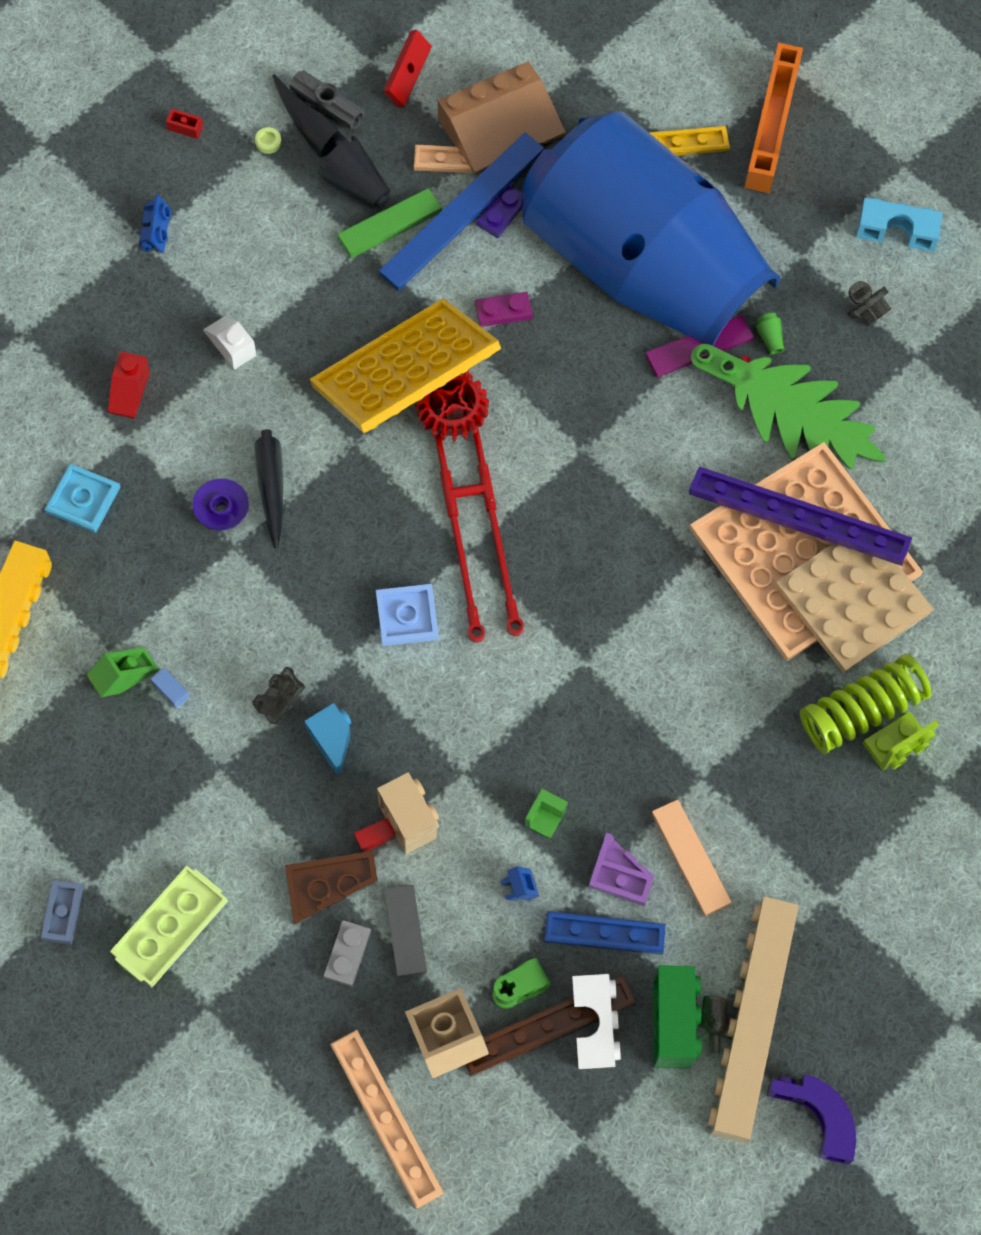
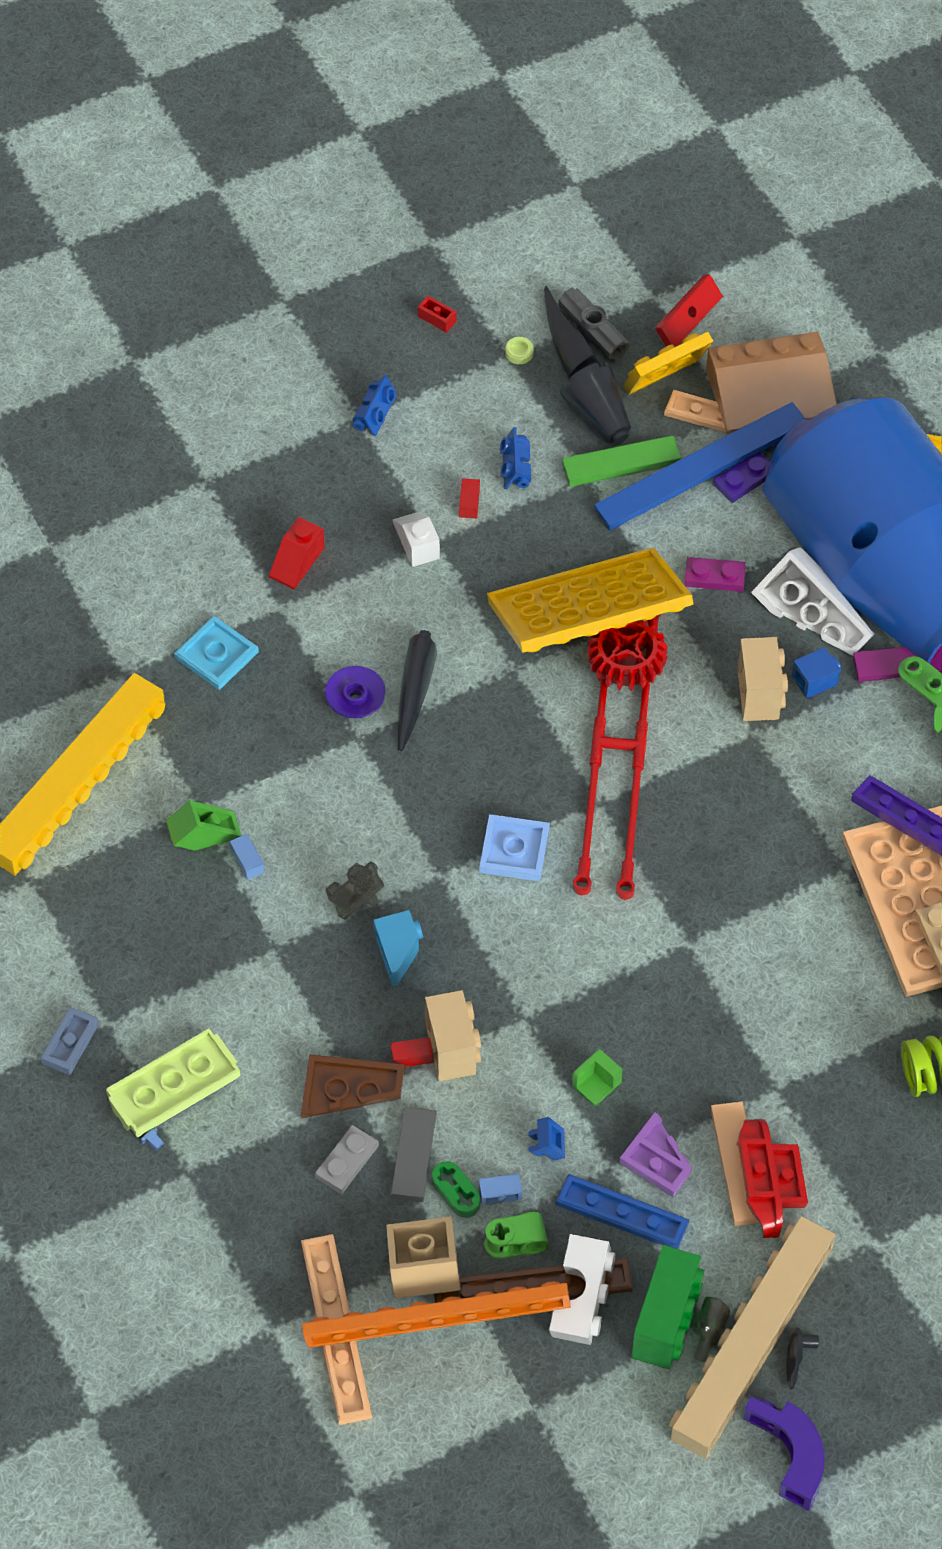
camera: 20 degrees right, 10 degrees down
none -> medium blue piece [141,1127,164,1150]
none -> orange plate [302,1281,571,1348]
none -> green beam [432,1161,480,1218]
none -> red piece [459,478,480,519]
none -> medium blue piece [479,1173,522,1205]
none -> blue hinge [500,427,531,489]
none -> yellow plate [623,332,713,395]
none -> red plate [736,1119,808,1238]
none -> tan brick [737,637,788,721]
none -> white wedge [751,547,874,656]
none -> black bar [786,1327,819,1390]
none -> blue brick [792,647,841,699]

